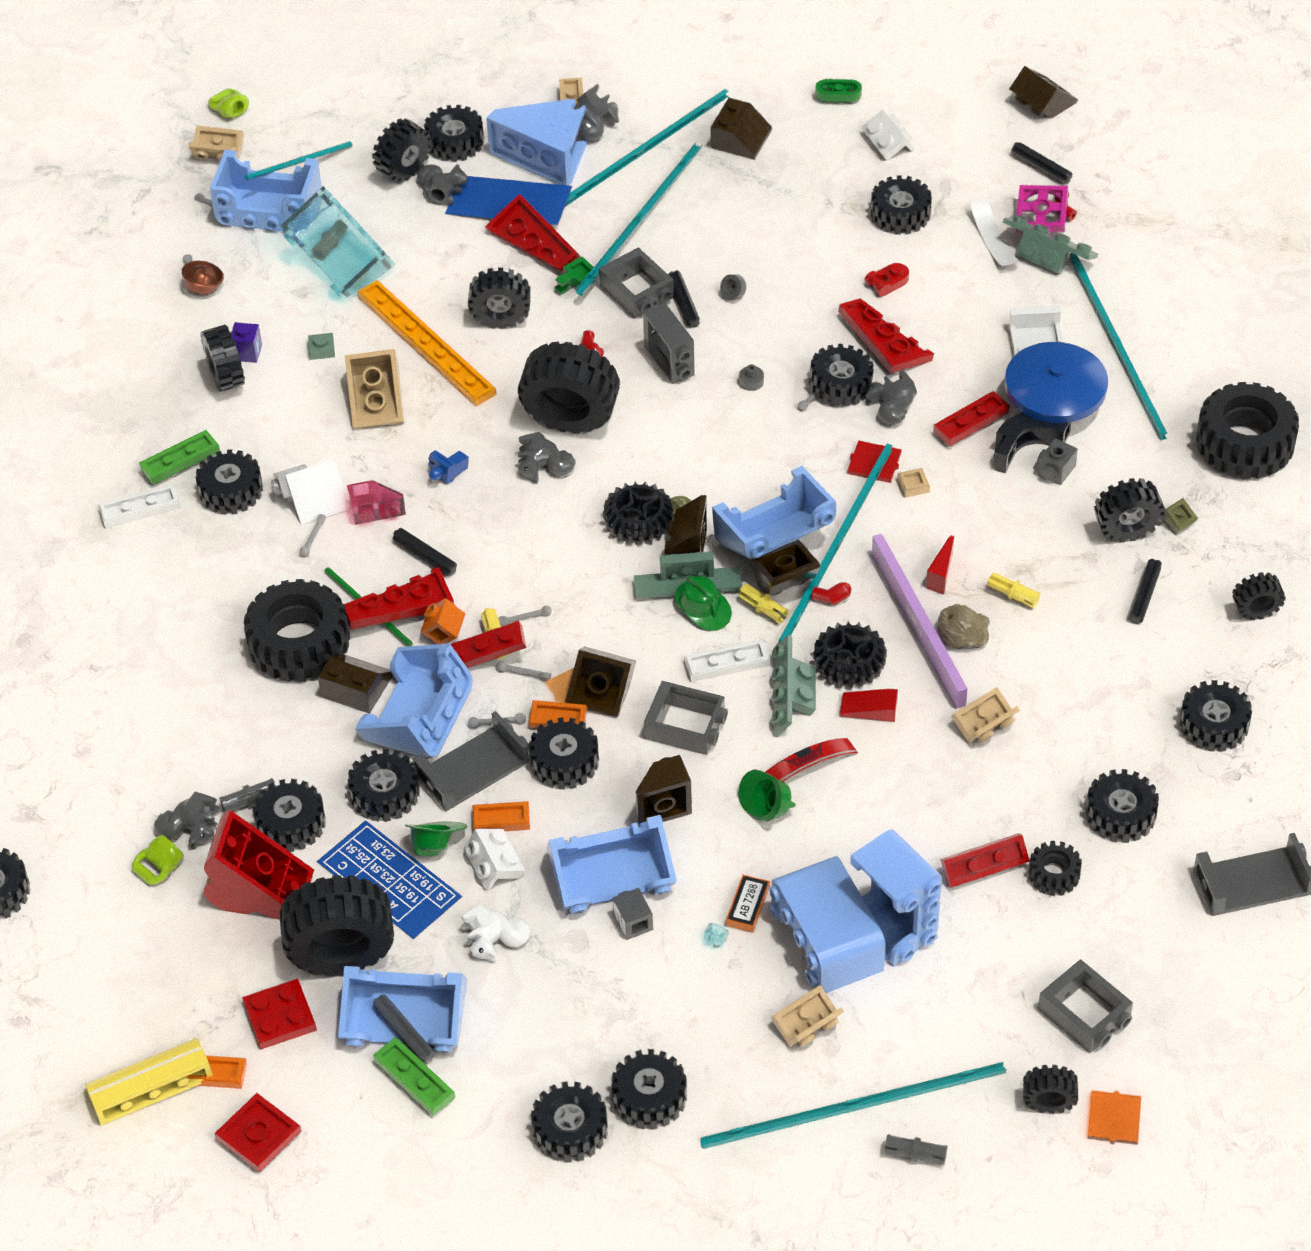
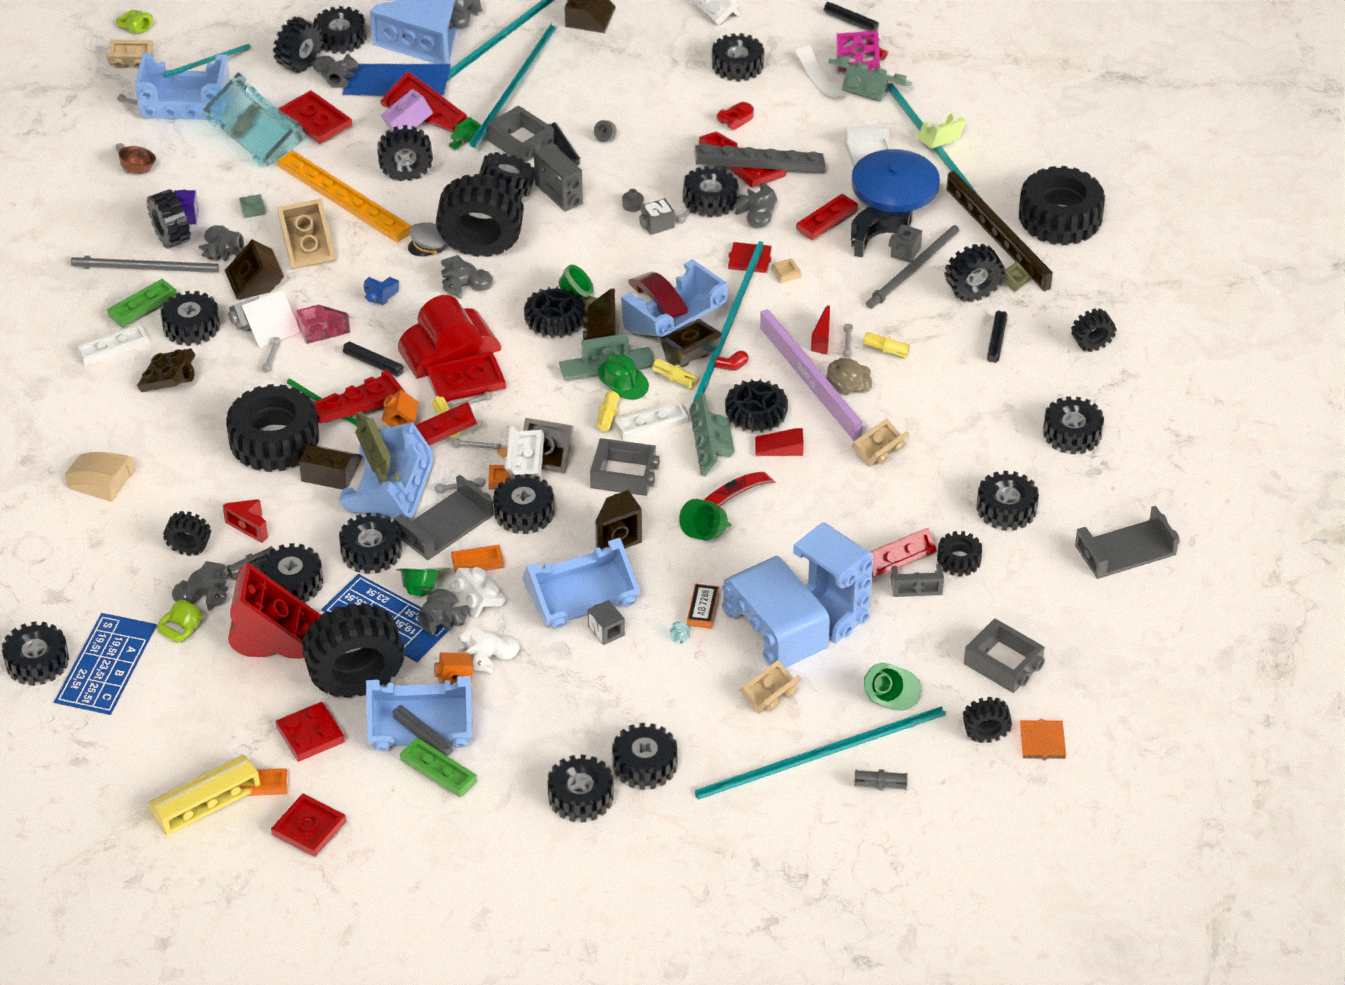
camera: 10 degrees left, 5 degrees down
none -> blue sticker [53,613,157,715]
none -> tan slope [65,452,136,502]
none -> dark grey bar [71,256,219,273]
none -> dark brown plate [137,348,196,392]
none -> black tyre [163,511,211,556]
none -> dark grey animal [199,225,245,260]
none -> red slope [223,499,268,543]
none -> dark brown slope [224,239,284,300]
none -> red plate [278,90,352,144]
none -> olive plate [355,412,400,485]
none -> lavender hinge [380,89,433,132]
none -> red brick [398,295,501,379]
none -> light grey piece [408,222,446,256]
none -> dark grey animal [418,588,468,636]
none -> red plate [425,351,506,402]
none -> orange brick [434,652,474,685]
none -> black wheel [479,152,536,198]
none -> white bracket [504,426,544,479]
none -> green piece [558,264,594,298]
none -> light yellow axle [596,391,620,432]
none -> dark red slope [628,271,688,318]
none -> dark grey brick [639,198,675,235]
none -> dark grey plate [694,144,825,173]
none -> light grey hinge [843,323,853,357]
none -> piece [864,663,921,710]
none -> dark grey bar [866,225,959,309]
none -> dark grey hinge [890,564,944,597]
none -> yellowish green hinge [916,113,966,149]
none -> dark brown tile [946,171,1053,292]

